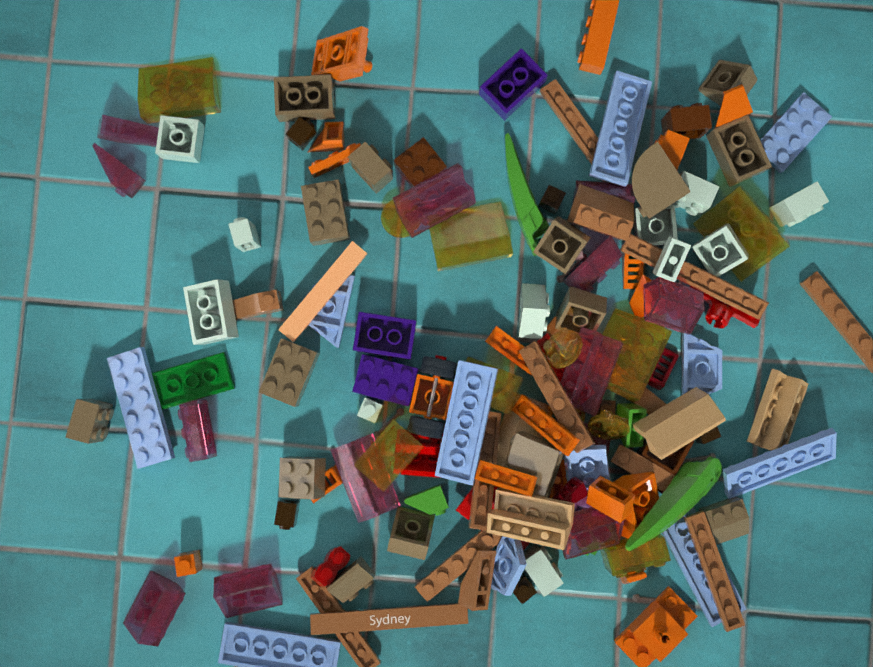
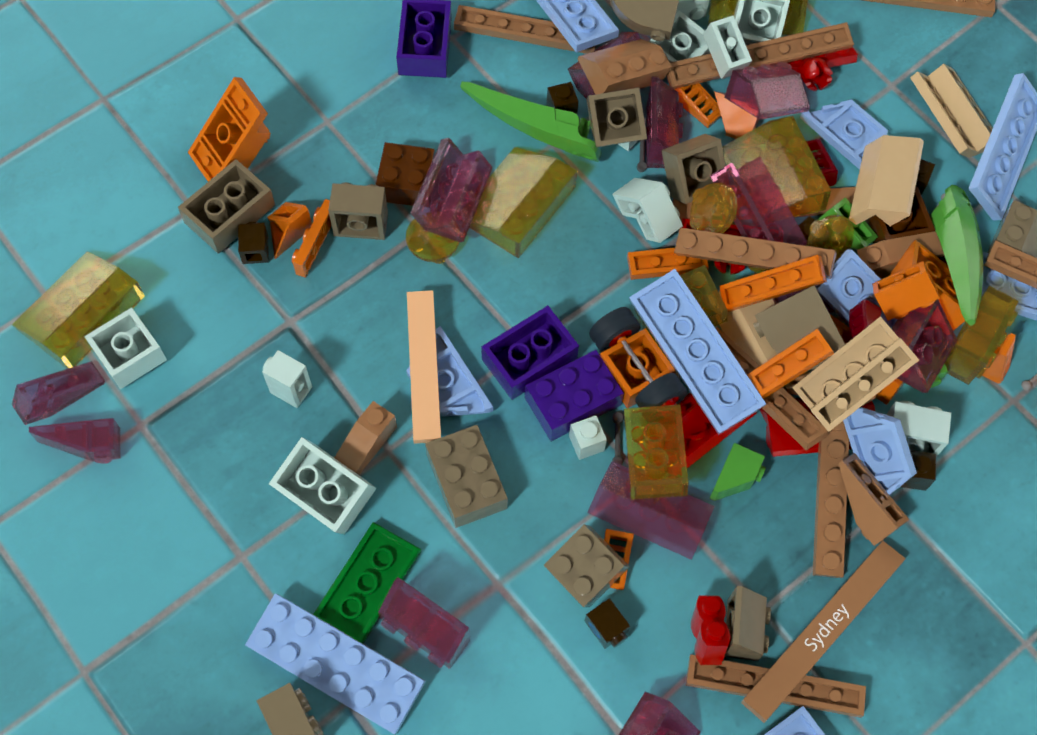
camera: 45 degrees left, 20 degrees down
dark tan brick [301,179,350,246] -> none
dark tan slope [387,506,435,560] -> none

